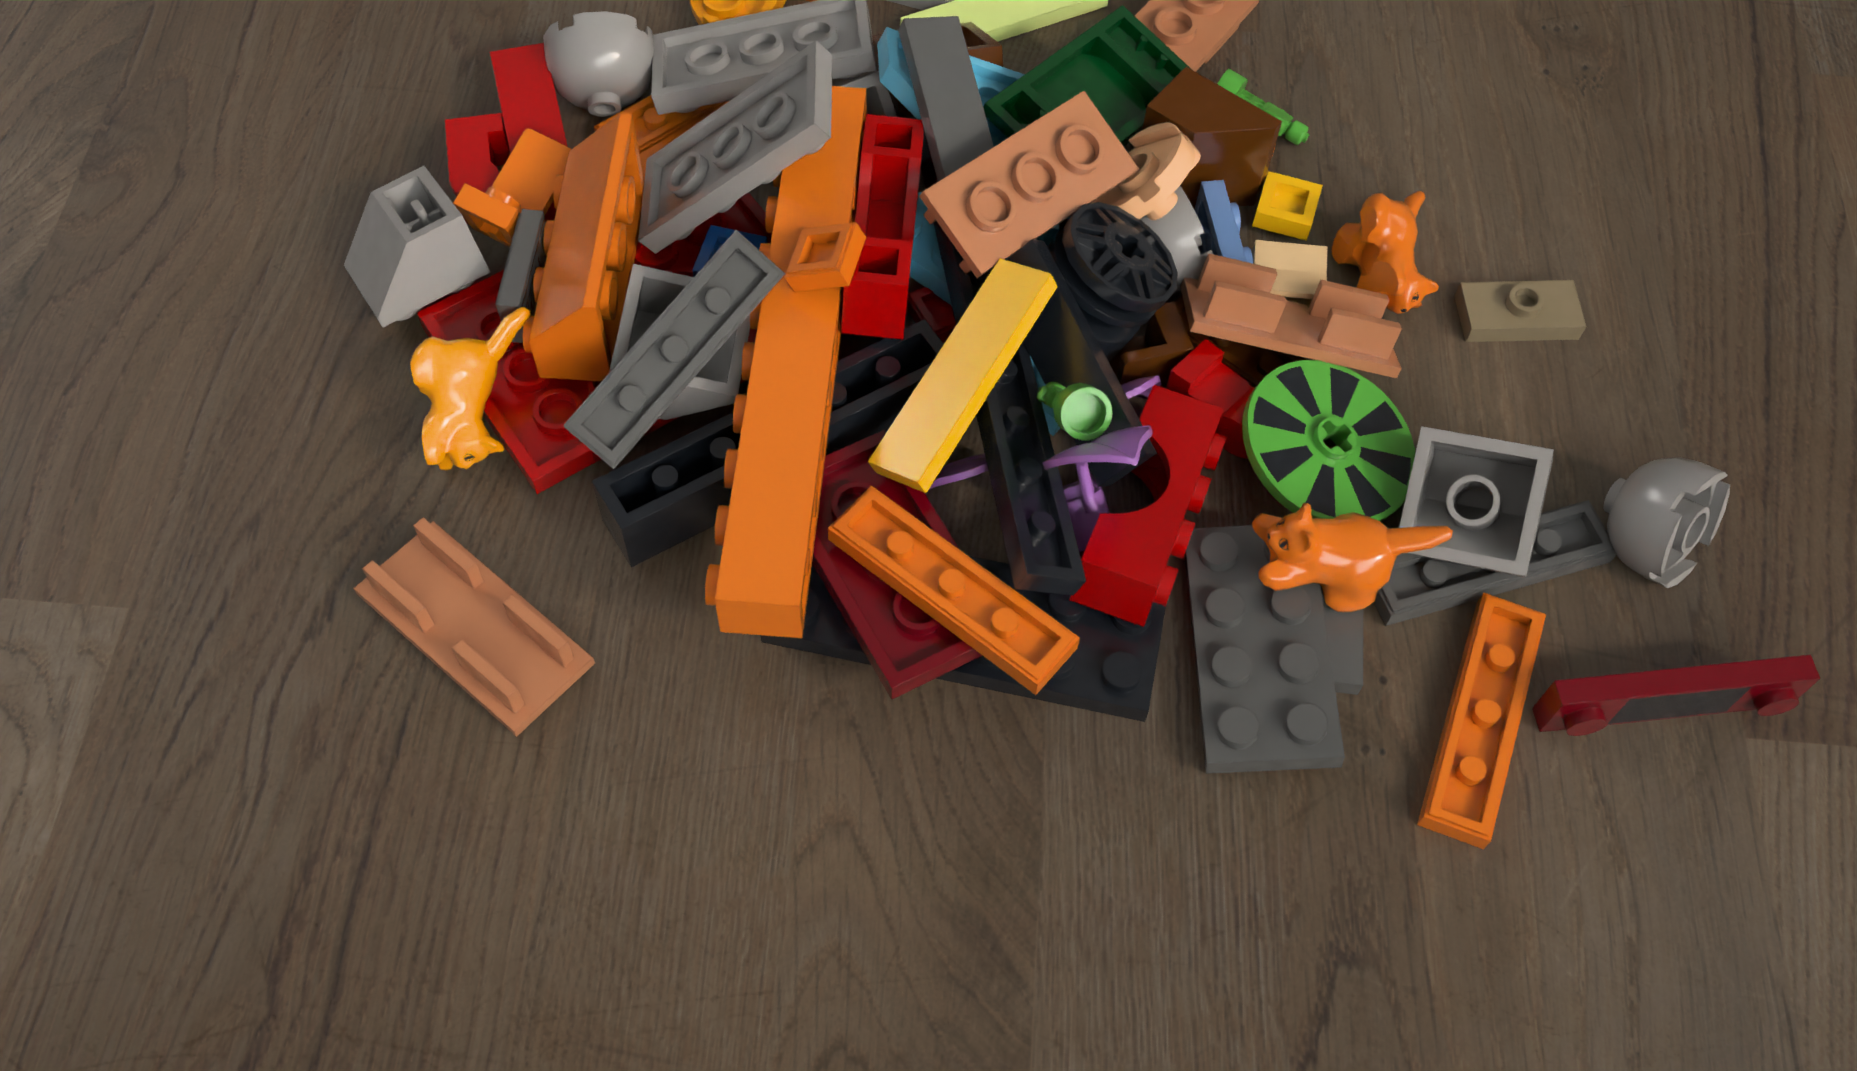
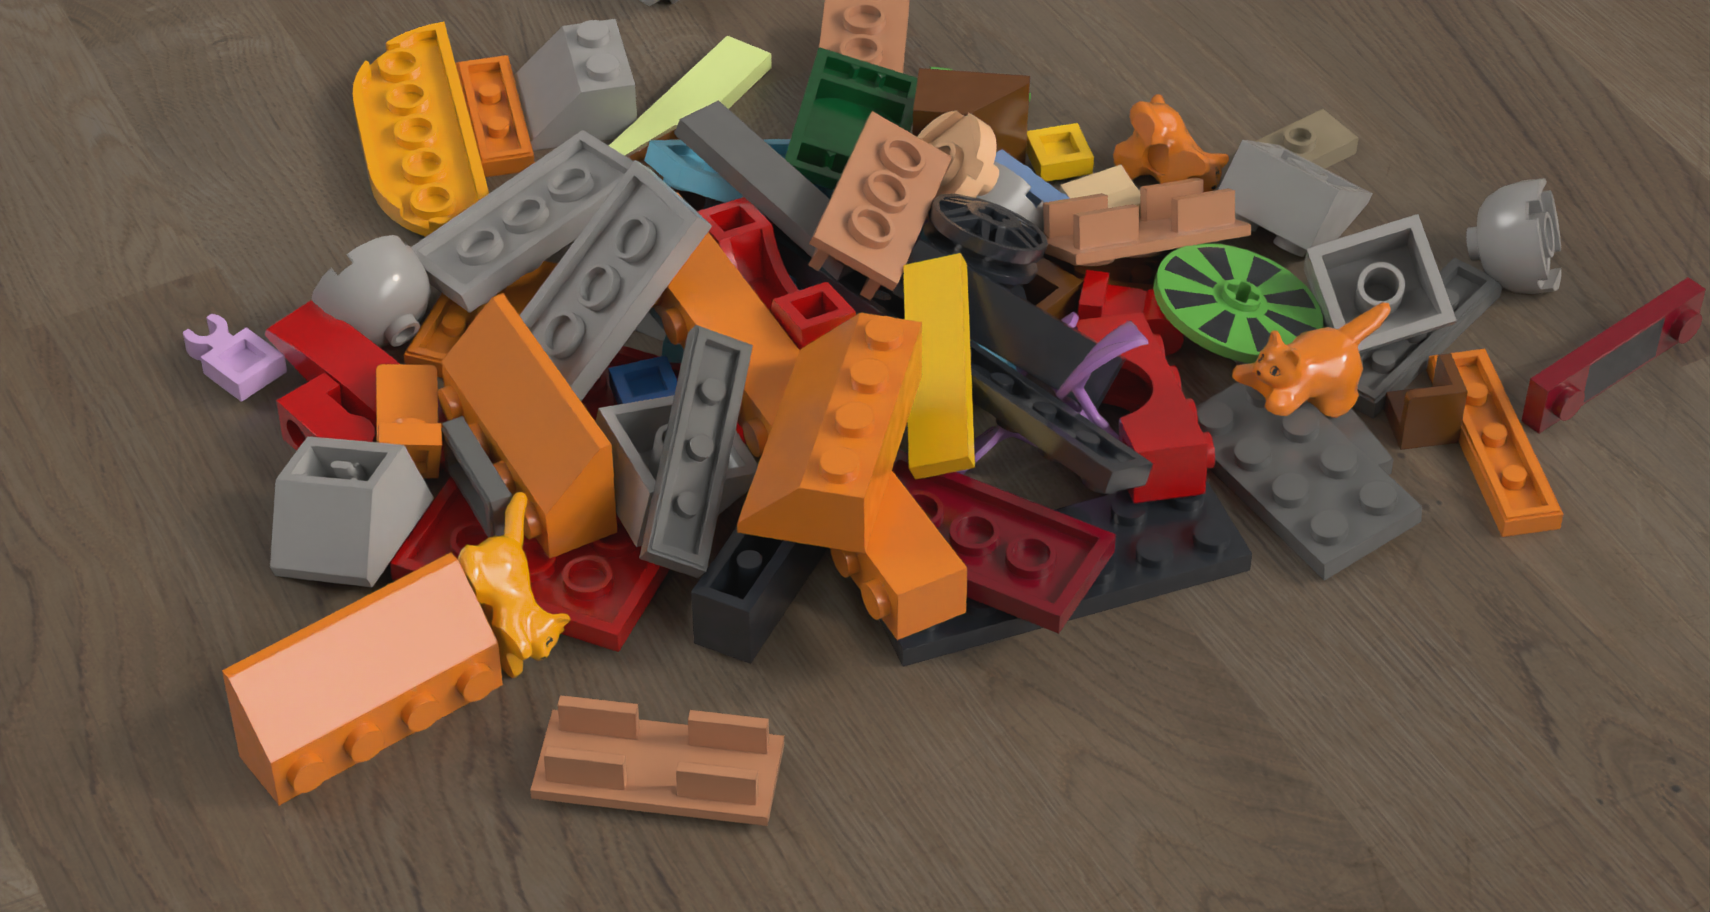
camera: 30 degrees left, 15 degrees down
orange tile [784,222,866,292] -> none
orange tile [828,486,1080,695] -> none
bright green piece [1037,382,1113,441] -> none
none -> lavender plate [183,314,287,402]
none -> slope [222,553,503,806]
none -> orange slope [737,313,922,554]
none -> light grey slope [1218,140,1373,257]
none -> reddish brown panel [1384,353,1468,450]

